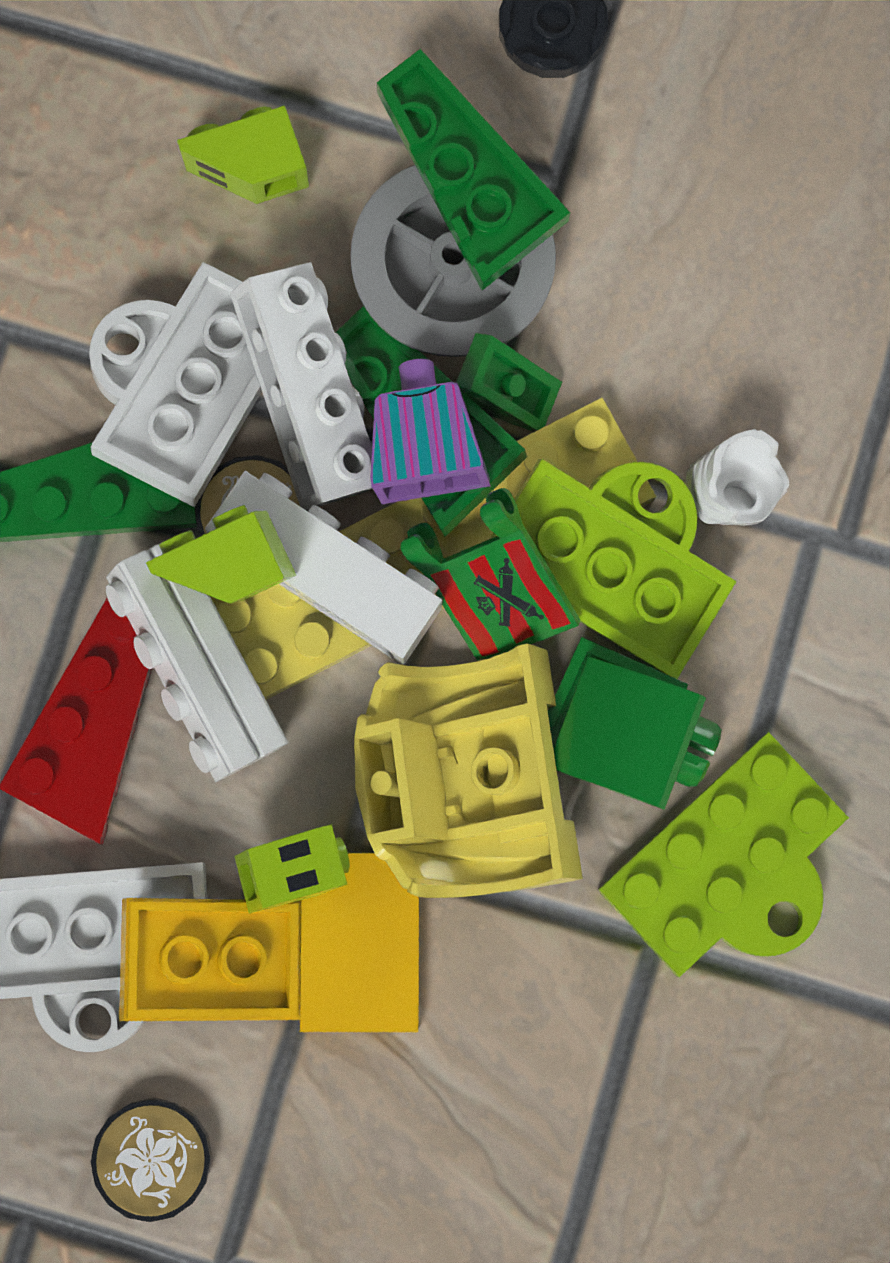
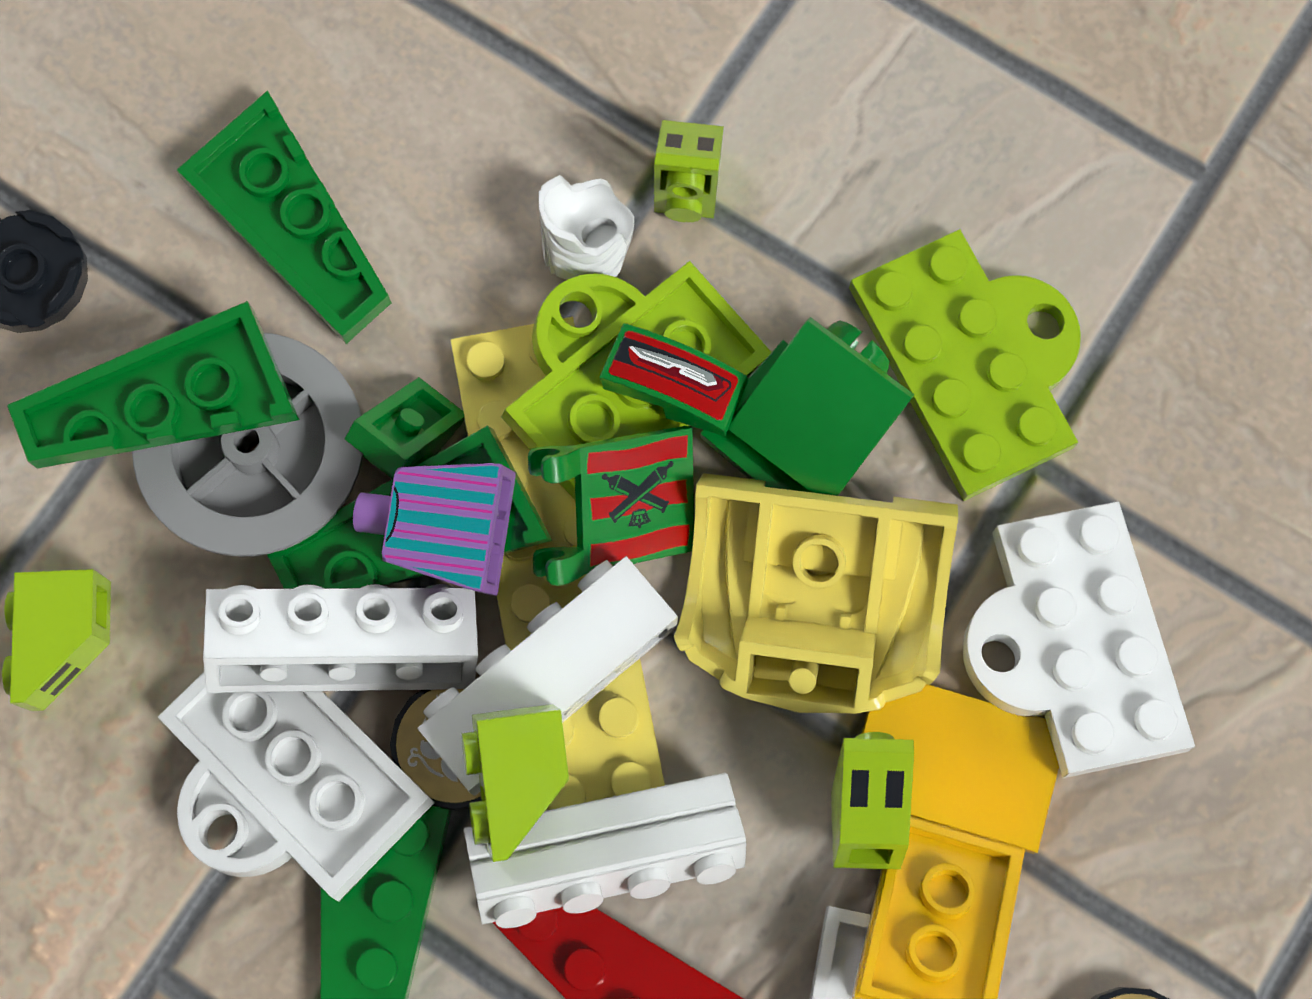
camera: 70 degrees left, 5 degrees down
none -> green wing [177,90,392,344]
none -> slope [599,323,748,436]
none -> lime slope [654,120,724,223]
none -> white plate [963,501,1195,778]

